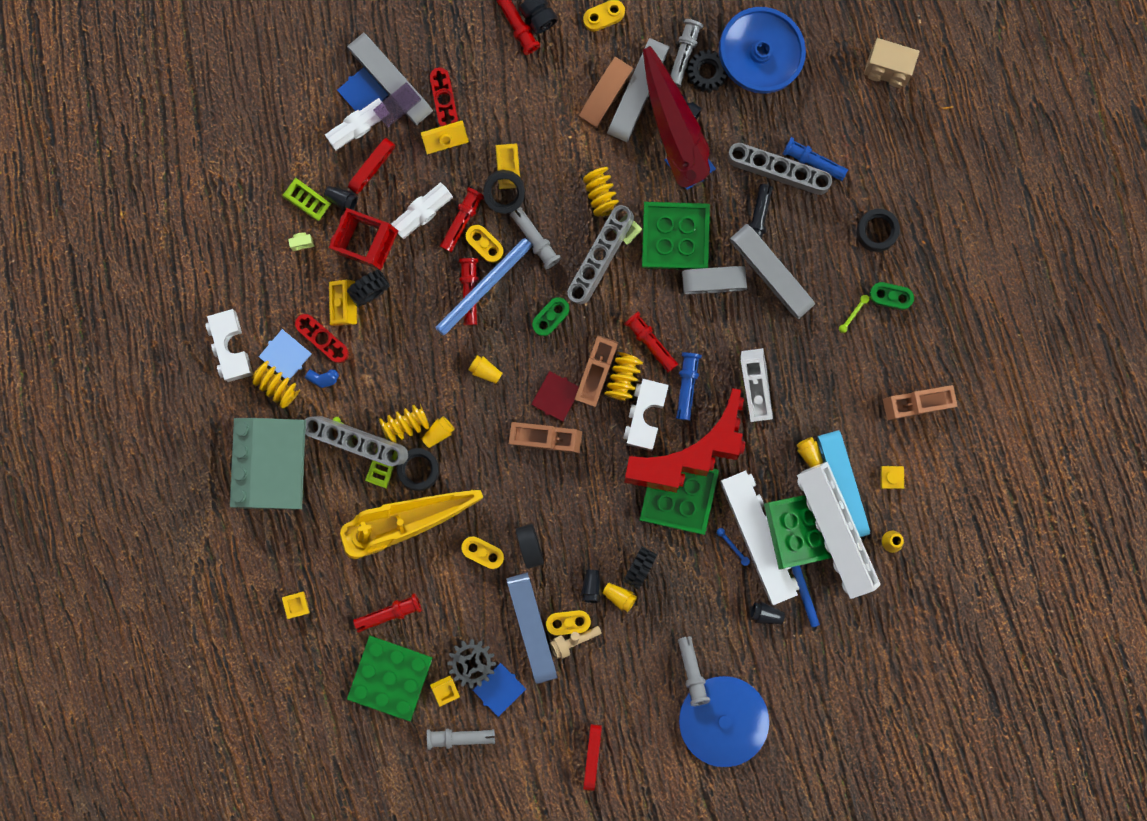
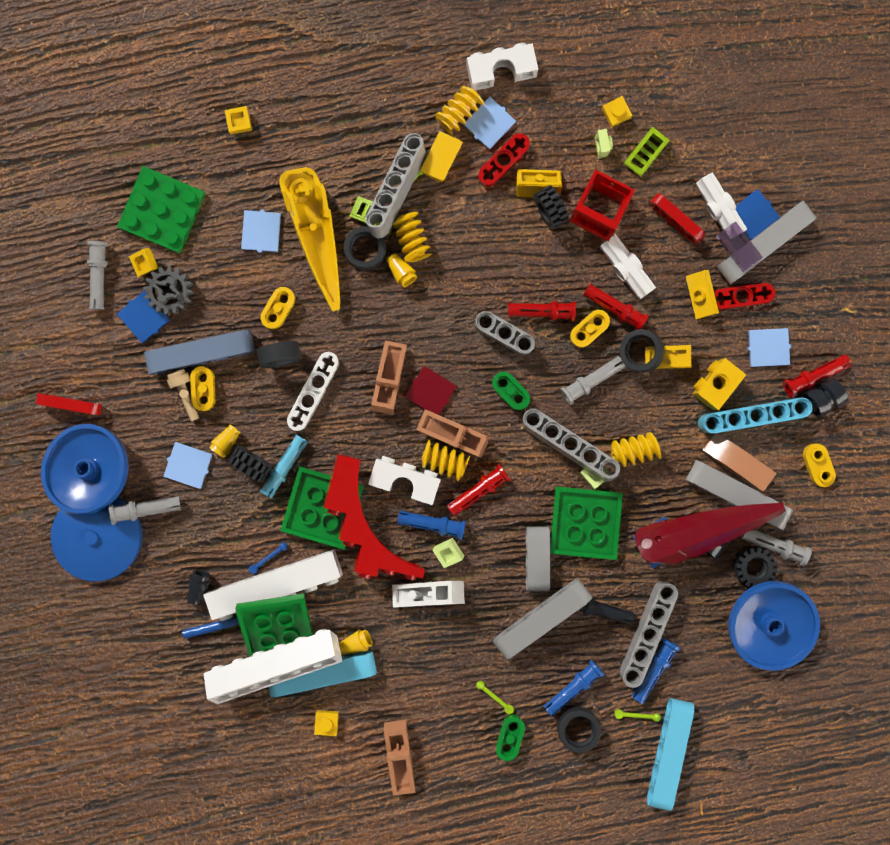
camera: 90 degrees right, 5 degrees up
sand green slope [230,418,306,509] -> none
blue arm [305,369,339,388] -> none
black cone [324,186,358,212] -> none
red pin [353,593,422,633] -> none
medium blue axle [436,238,532,335] -> none
yellow cone [468,355,502,384] -> none
black cone [580,570,602,603] -> none
tan brick [864,38,919,88] -> none
yellow cone [882,530,904,553] -> none
none -> blue dish [41,424,129,514]
none -> light blue piece [163,442,213,489]
none -> light blue piece [241,209,281,253]
none -> medium azure pin [260,434,308,498]
none -> white beam [287,352,339,431]
none -> yellow slope [420,131,463,182]
none -> yellowish green plate [433,538,464,568]
none -> light grey beam [475,311,535,355]
none -> blue pin [543,660,605,717]
none -> yellow plate [601,96,632,128]
none -> lime hinge [614,709,661,722]
none -> medium azure beam [647,698,694,811]
none -> yellow brick [692,358,746,411]
none -> medium azure beam [698,398,812,433]
none -> light blue piece [747,328,791,367]

